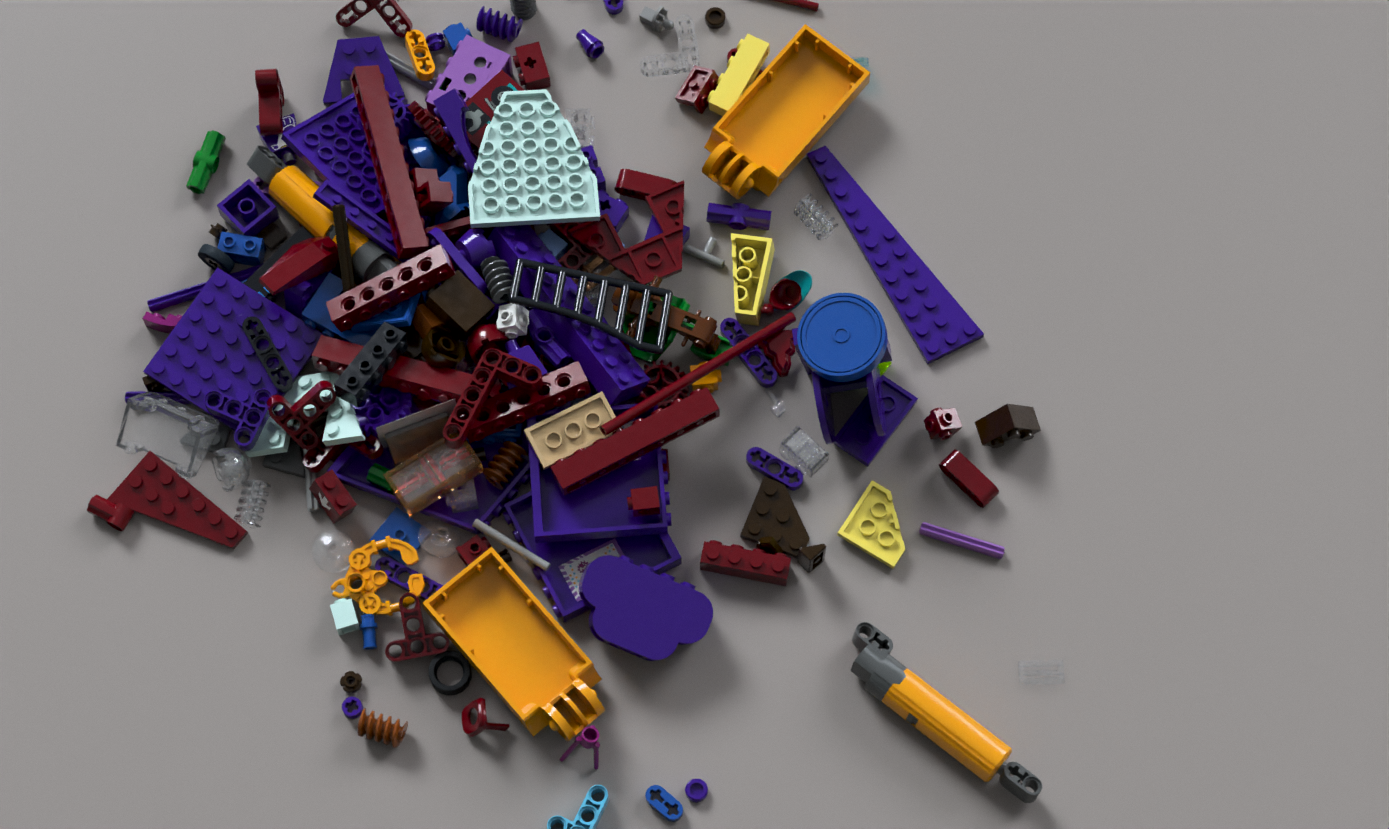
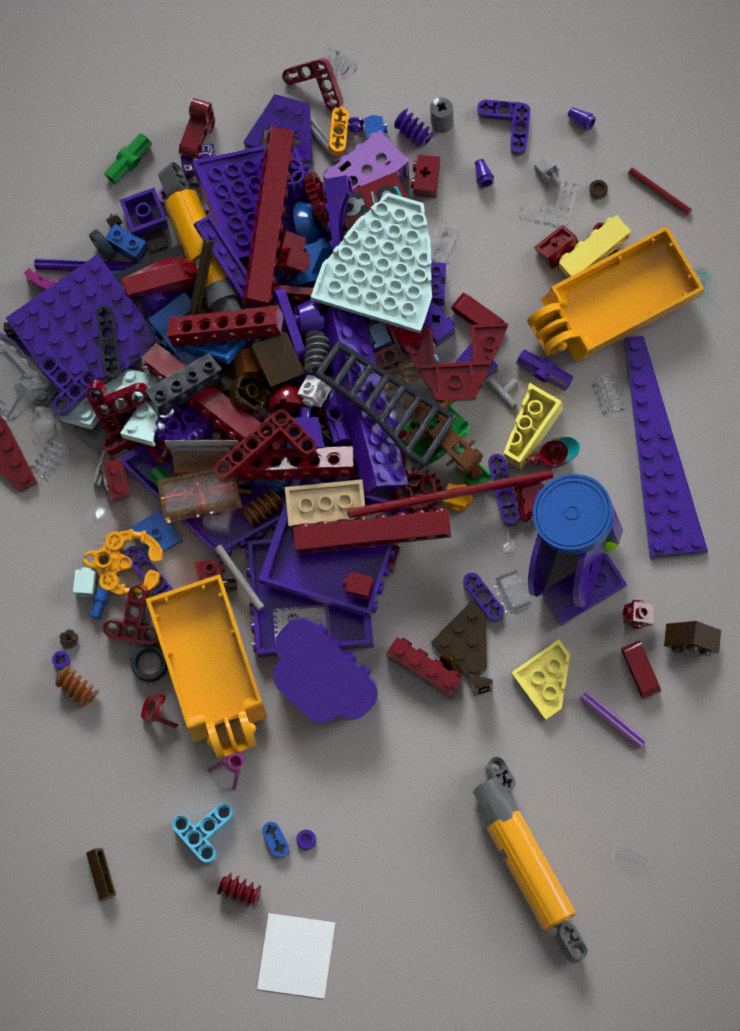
camera: 30 degrees right, 5 degrees up
clear dish [418,519,462,558] -> none

